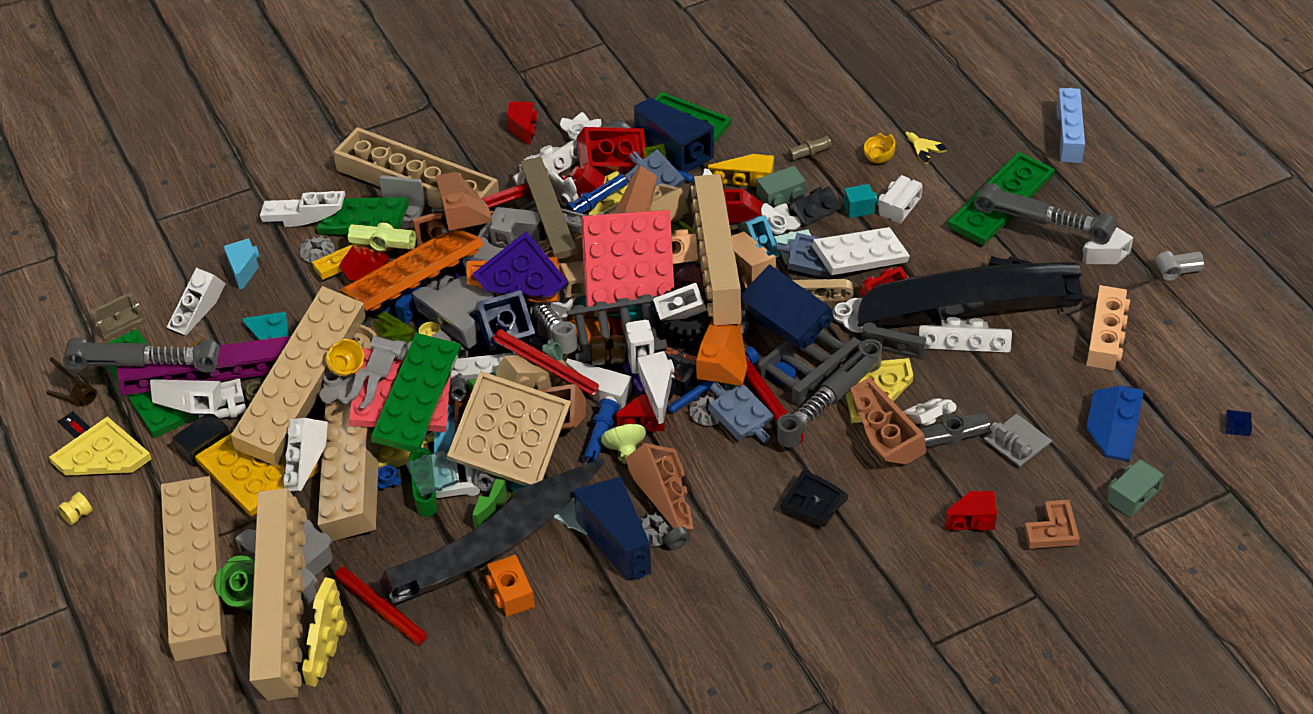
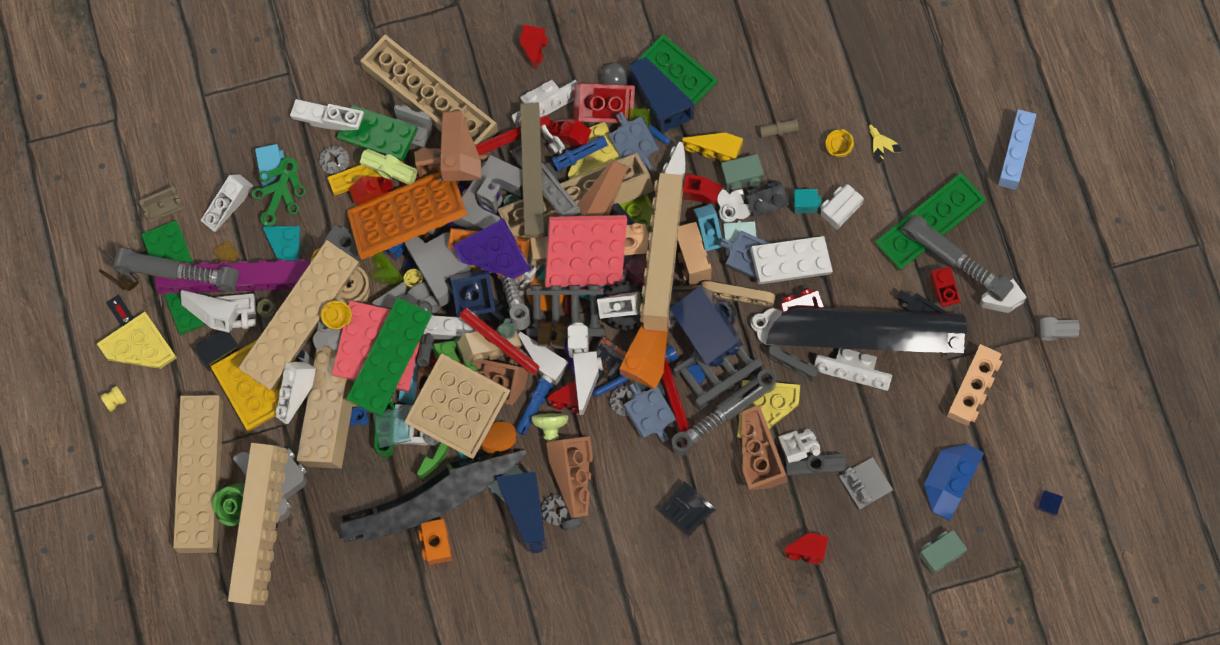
camera: 15 degrees right, 25 degrees up
light yellow plate [302,577,347,687] -> none
red axle [334,566,427,645] -> none
light grey flag [342,336,408,409] -> none
white plate [560,112,601,140] -> none
nougat plate [1024,500,1080,549] -> none
none -> green plant [252,157,306,226]
none -> orange tile [480,422,517,453]
none -> red slope [930,267,961,307]

